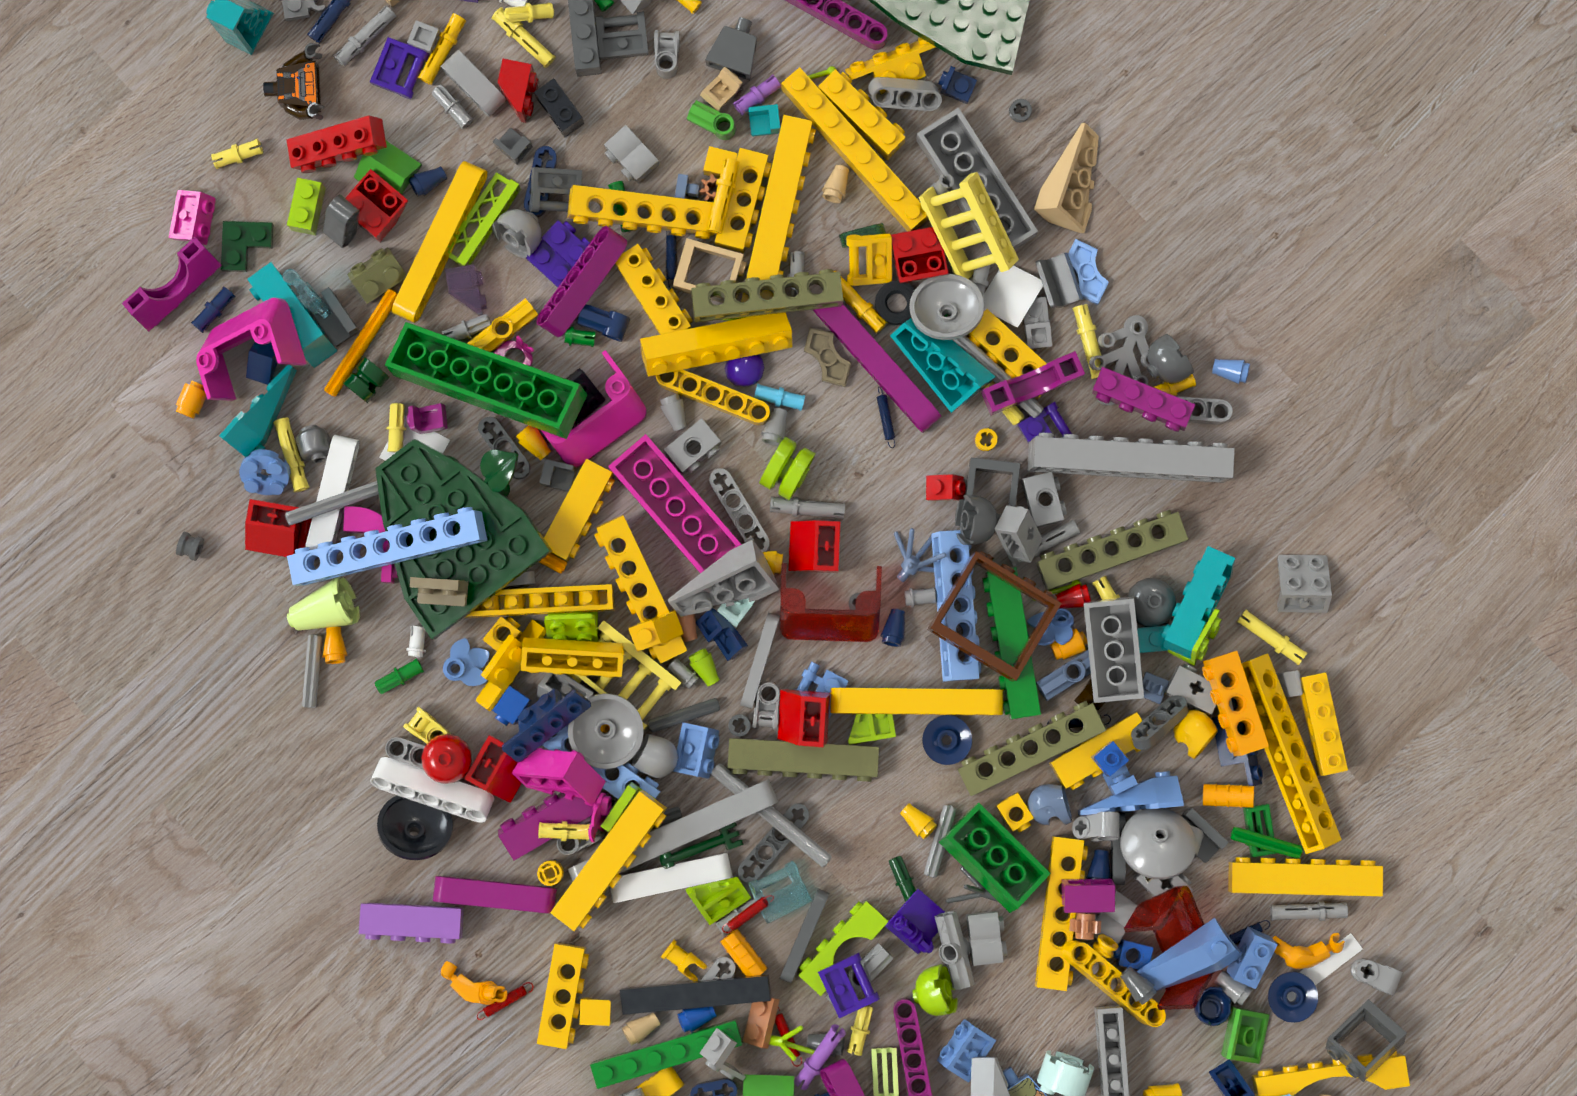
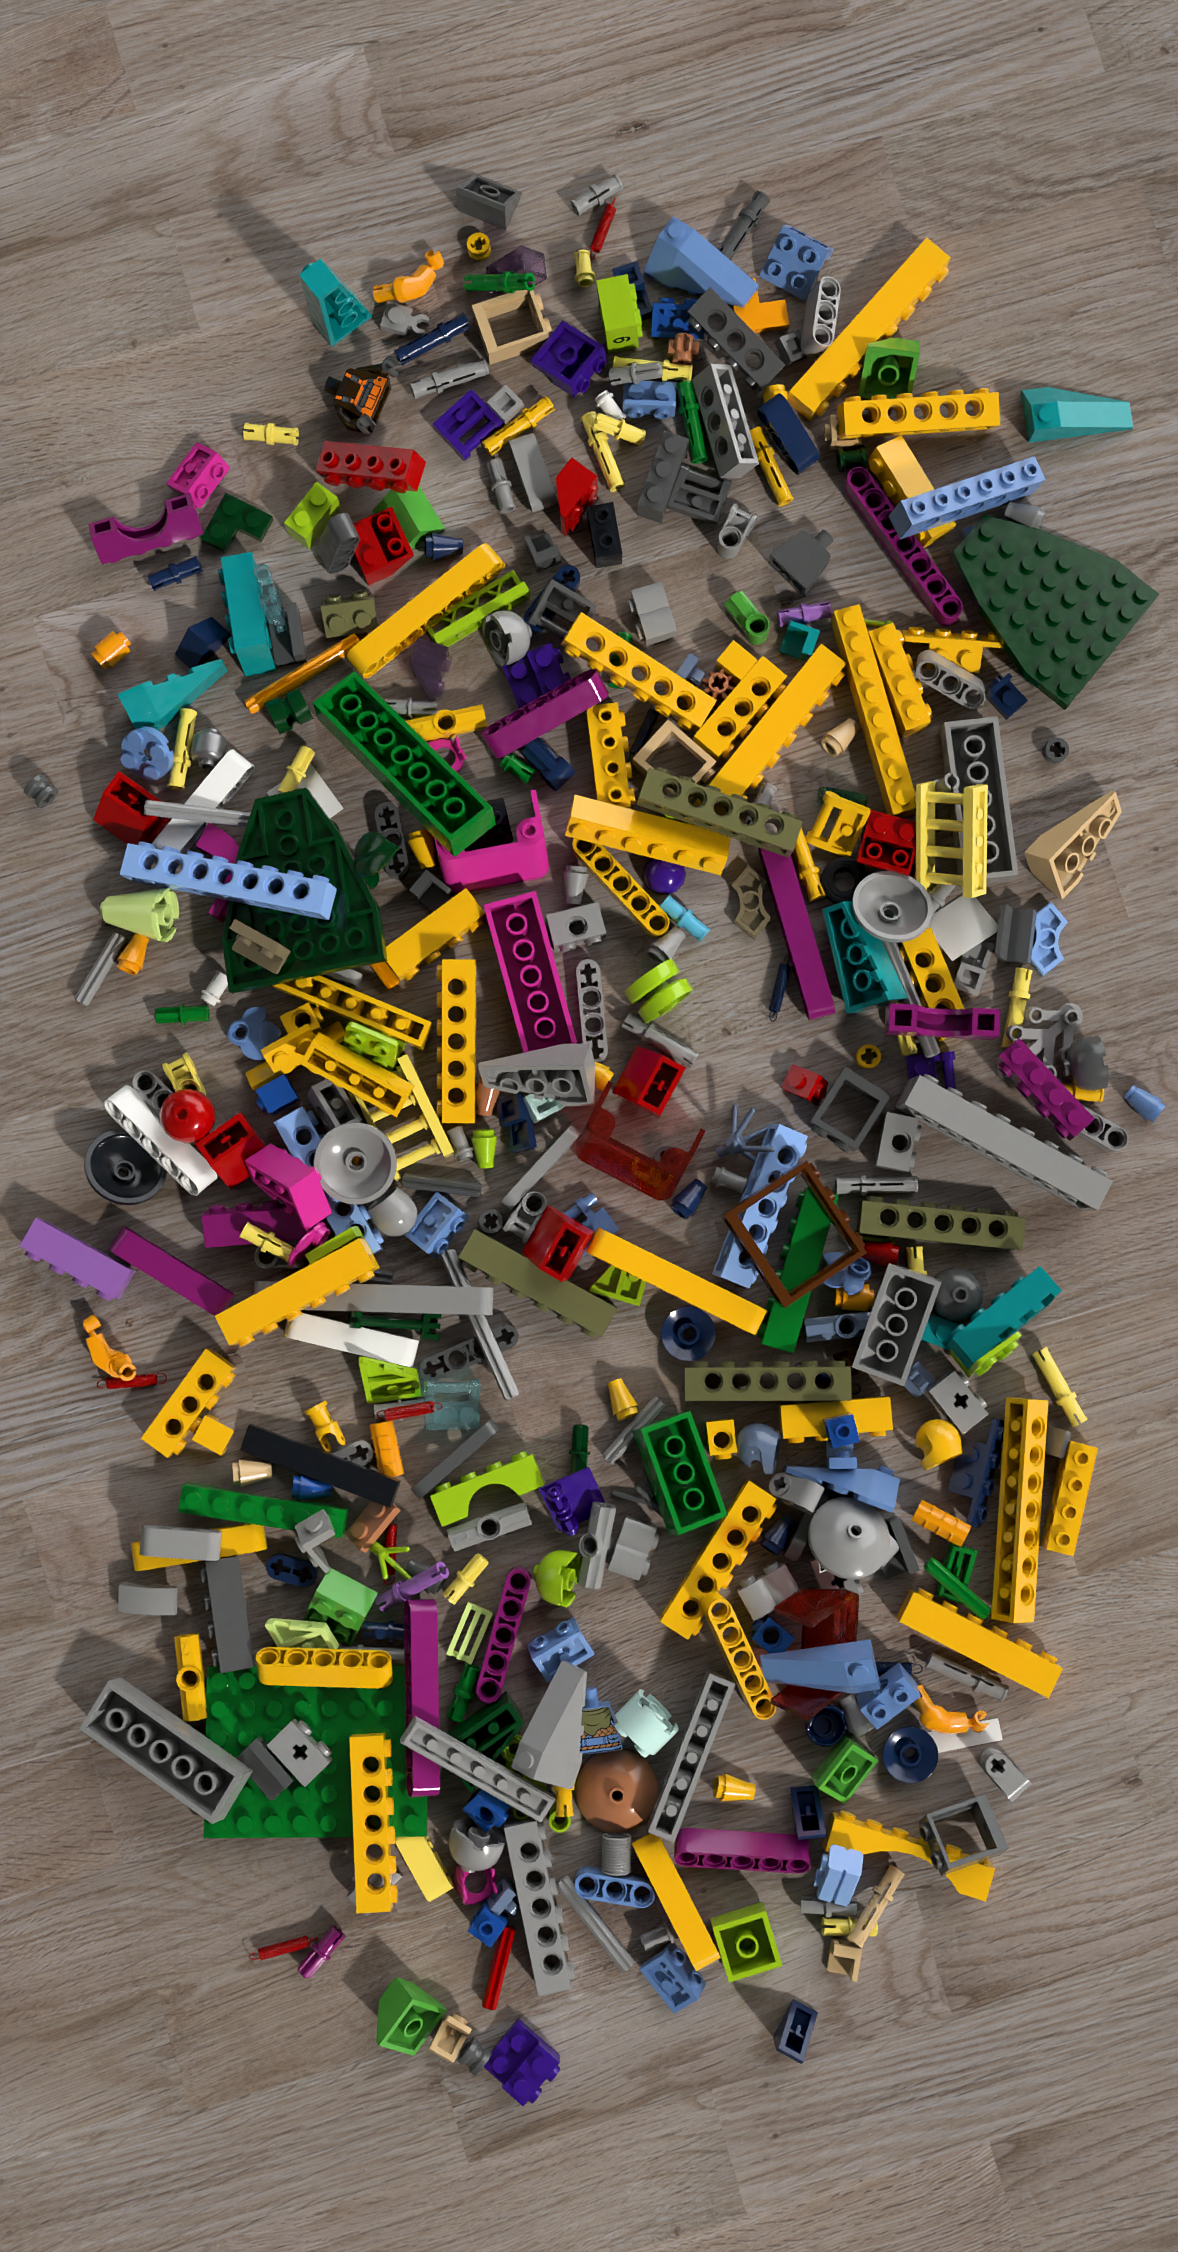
camera: 25 degrees right, 0 degrees up
dark pink windscreen [196,298,307,401] -> none
magenta bracket [407,403,448,434] -> none
dark blue bracket [502,688,591,762] -> none
yellow wheel [537,860,564,886] -> none
yellow slope [628,610,684,652] -> none
tan bracket [700,67,742,111] -> none
yellow pin [706,158,740,234] -> none
dark purple plate [818,953,880,1018] -> none
dark grey cylinder [955,495,1000,545] -> none
light grey brick [995,505,1042,563] -> none
magenta hinge [1062,879,1115,913] -> none
nougat gear [1069,913,1101,940] -> none
yellow bush [1092,934,1118,958] -> none
dark grey cone [1120,966,1157,1005] -> none
dark grey beam [1131,695,1189,750] -> none
light orange brick [1202,651,1269,756] -> none
light grey bracket [1277,555,1332,613] -> none

